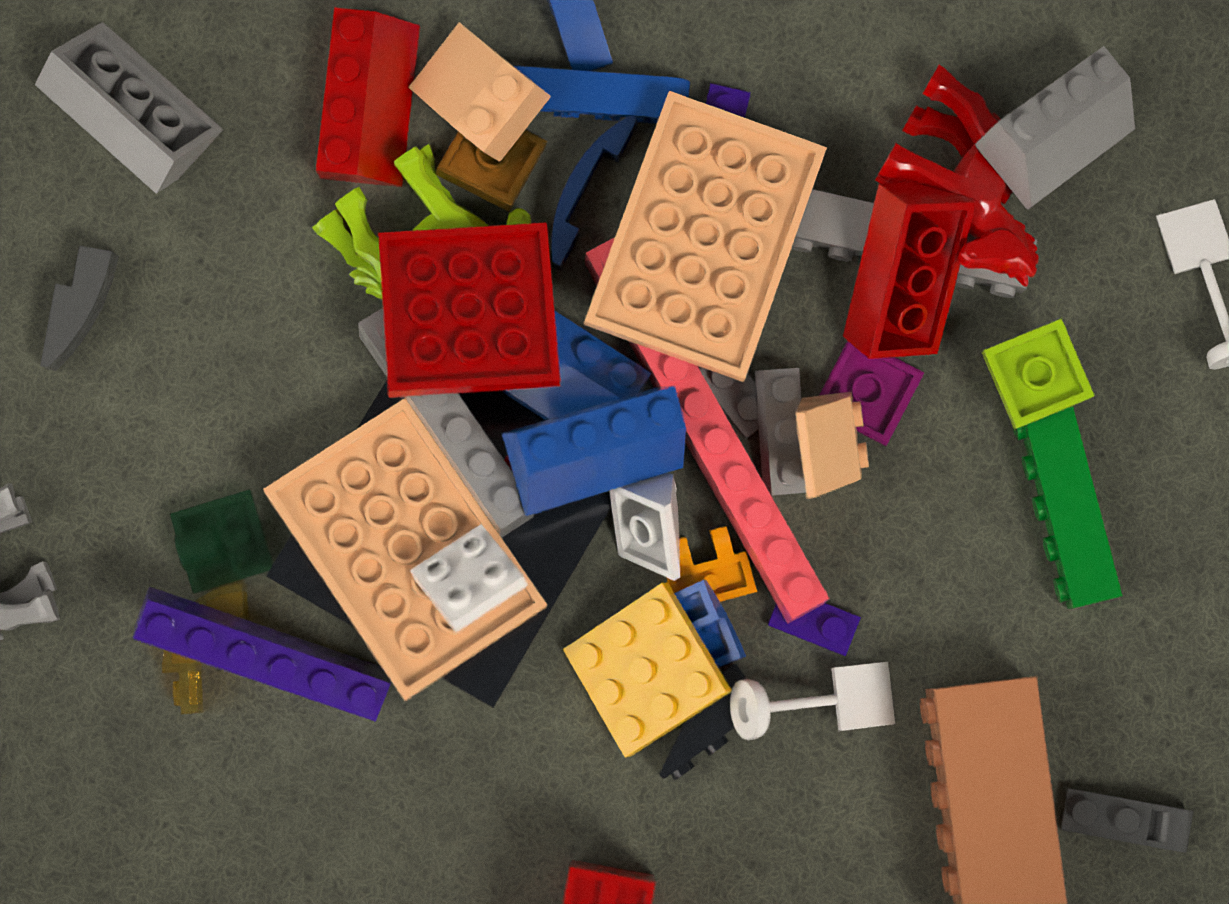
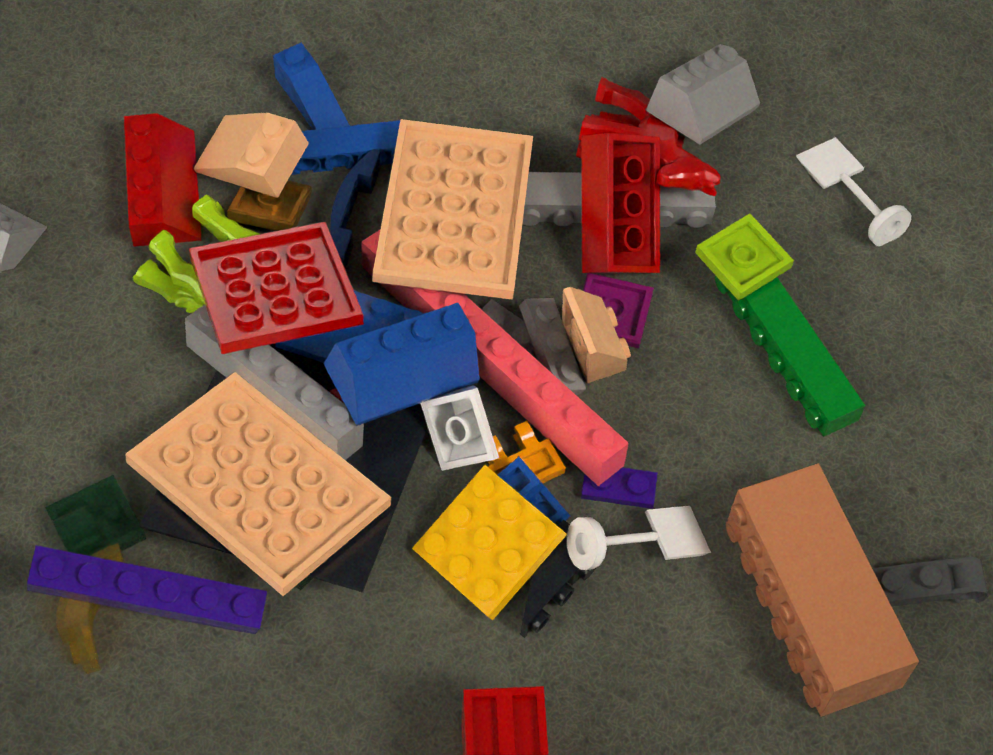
camera: 20 degrees left, 25 degrees down
white plate [410,524,528,633] -> none

